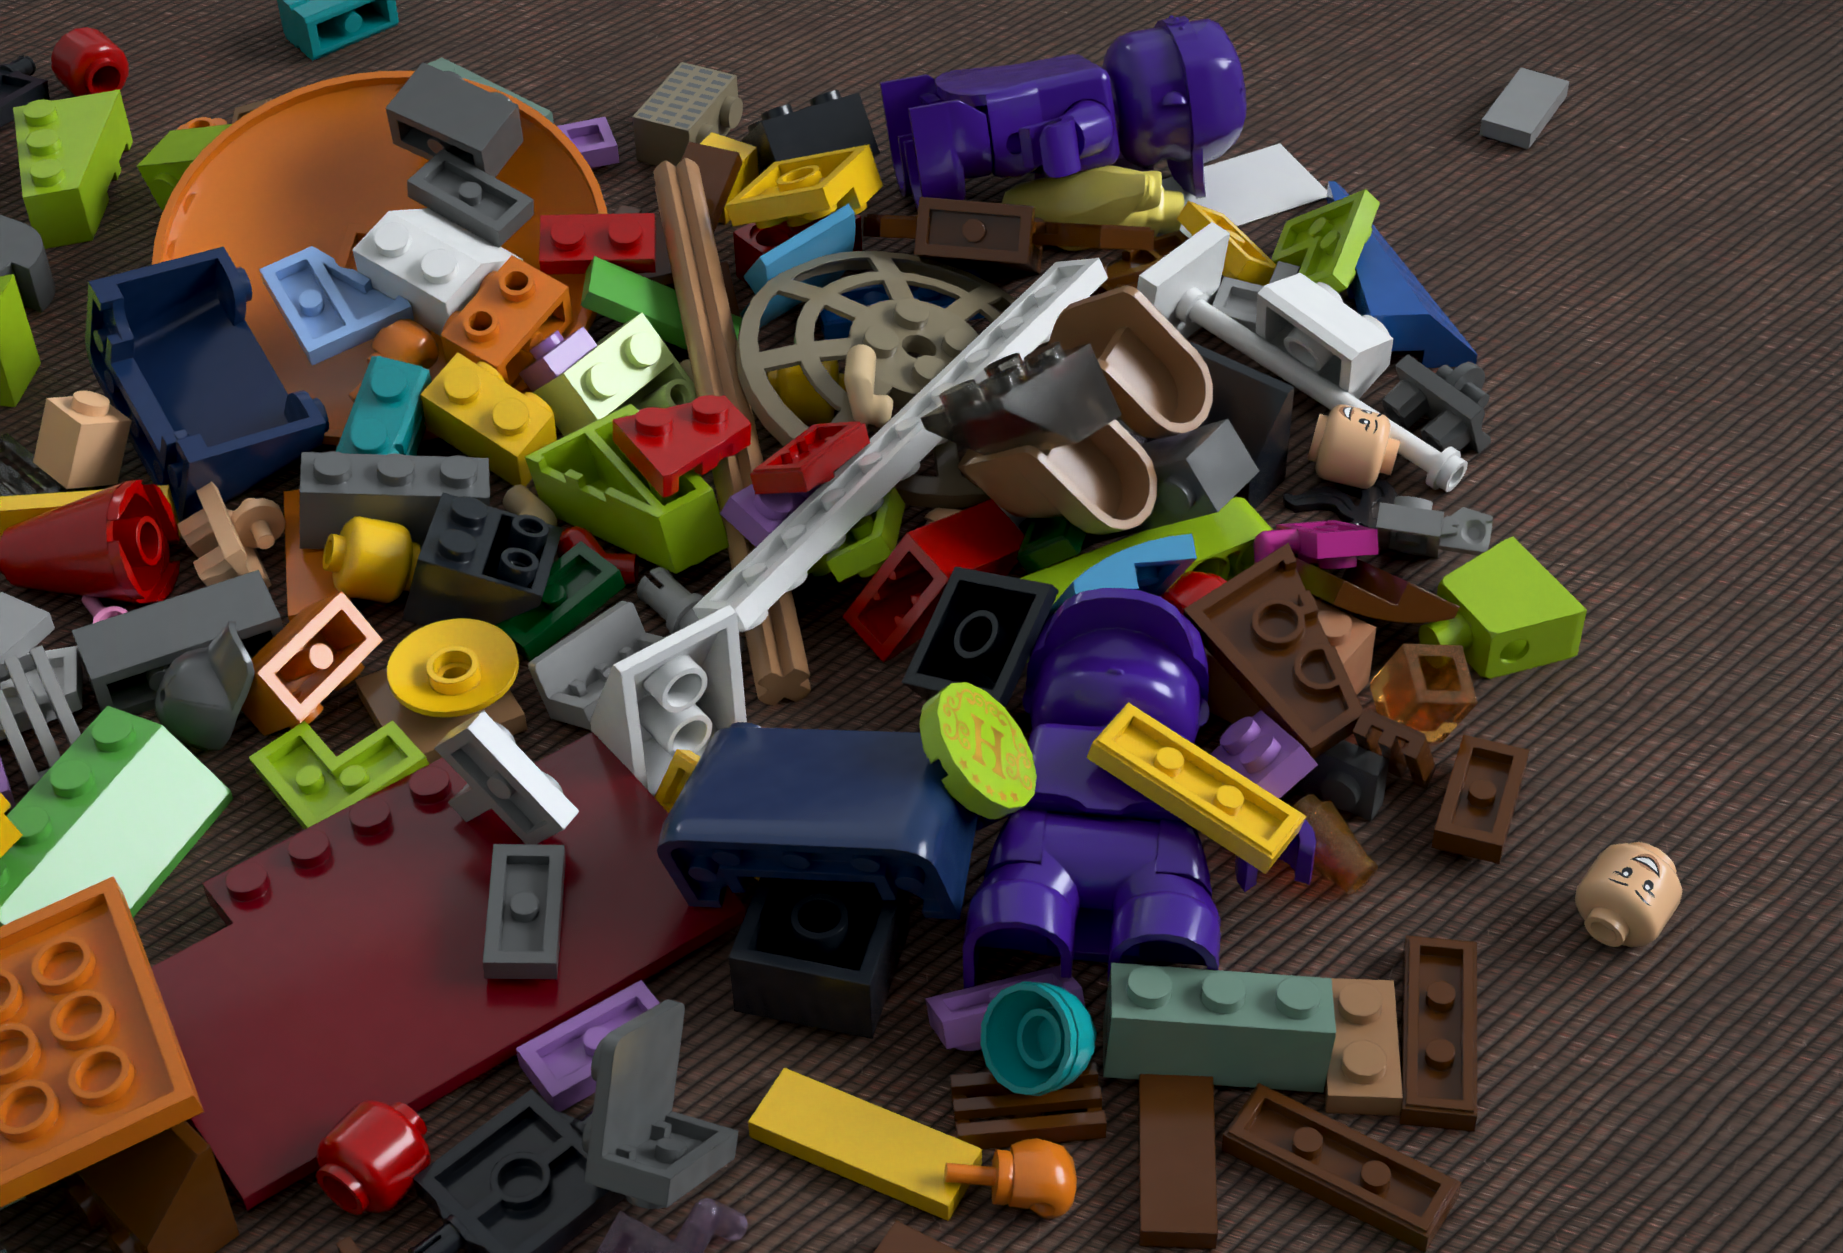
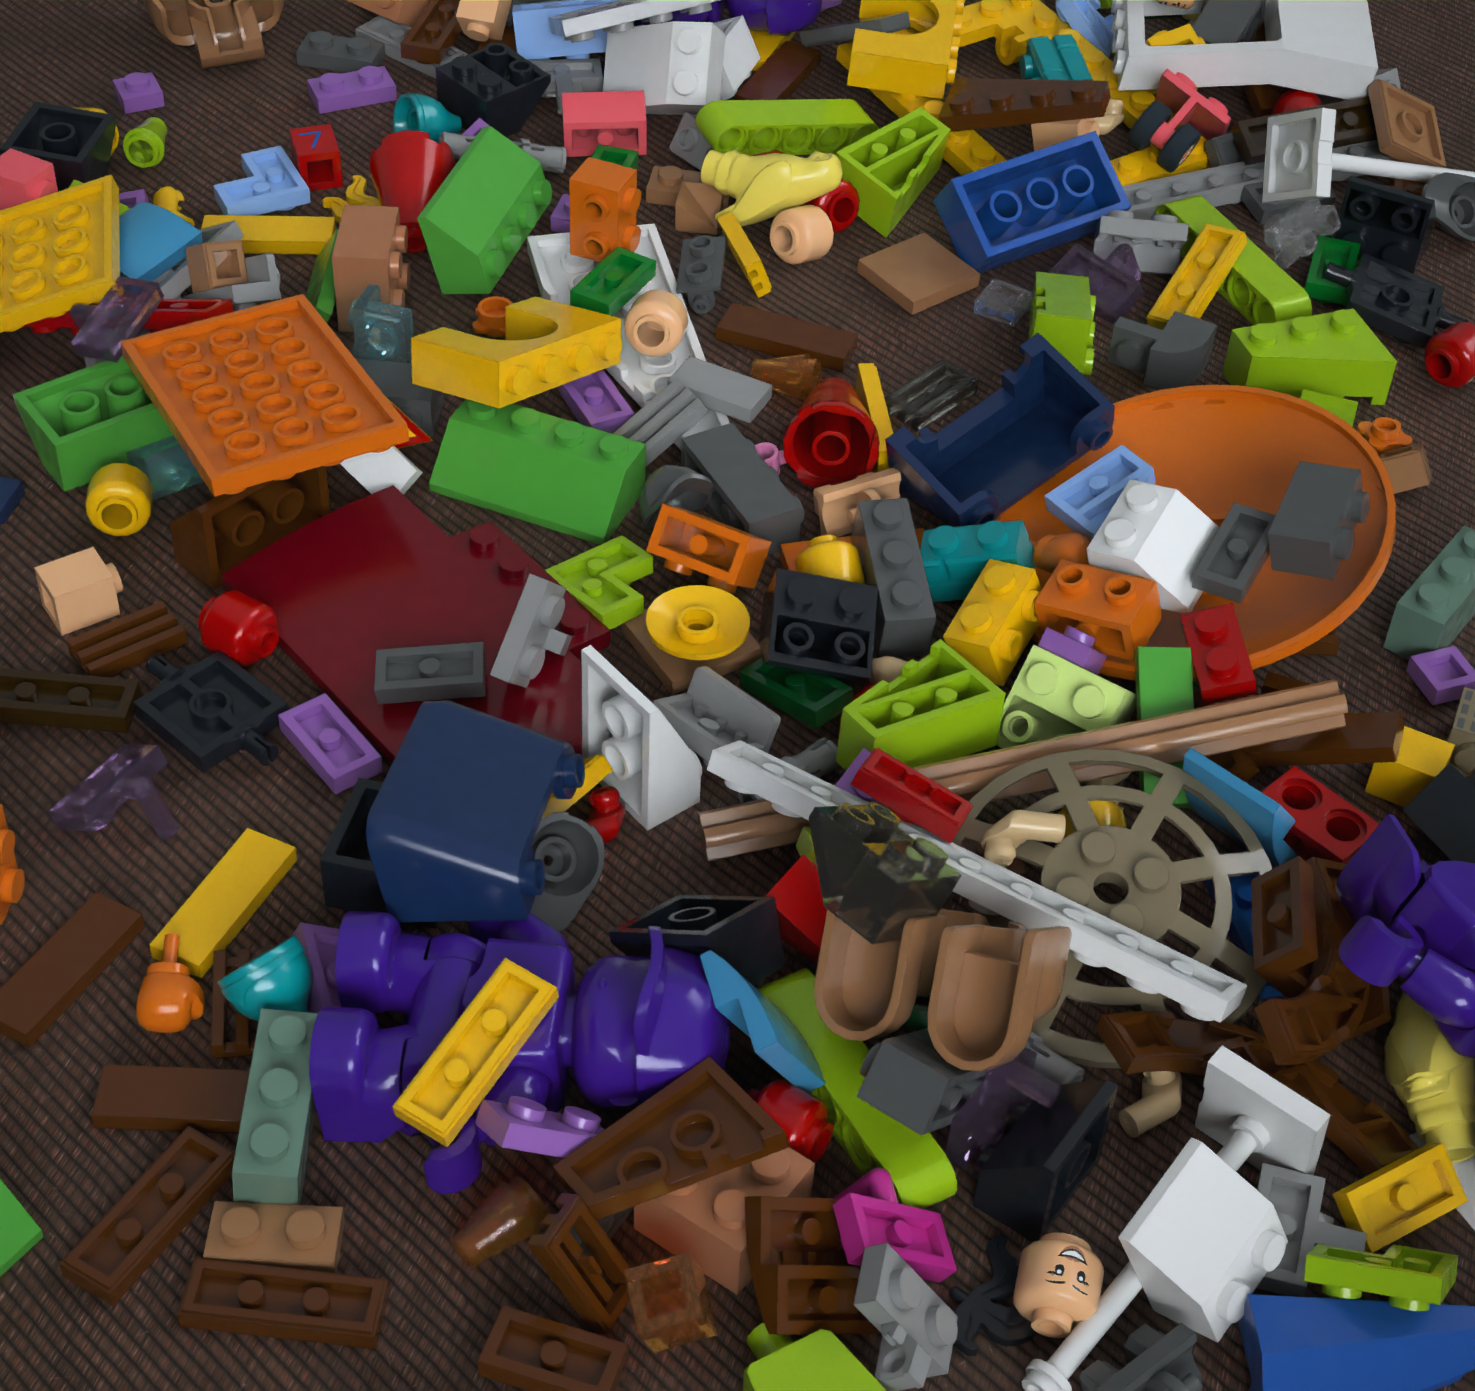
camera: 85 degrees right, 0 degrees up
light nougat brick [33,391,132,489] -> none
dark grey bracket [582,999,738,1209] -> none
red wing [613,395,751,497] -> none
yellow plate [725,144,883,229] -> none
lime tile [919,682,1037,820] -> none

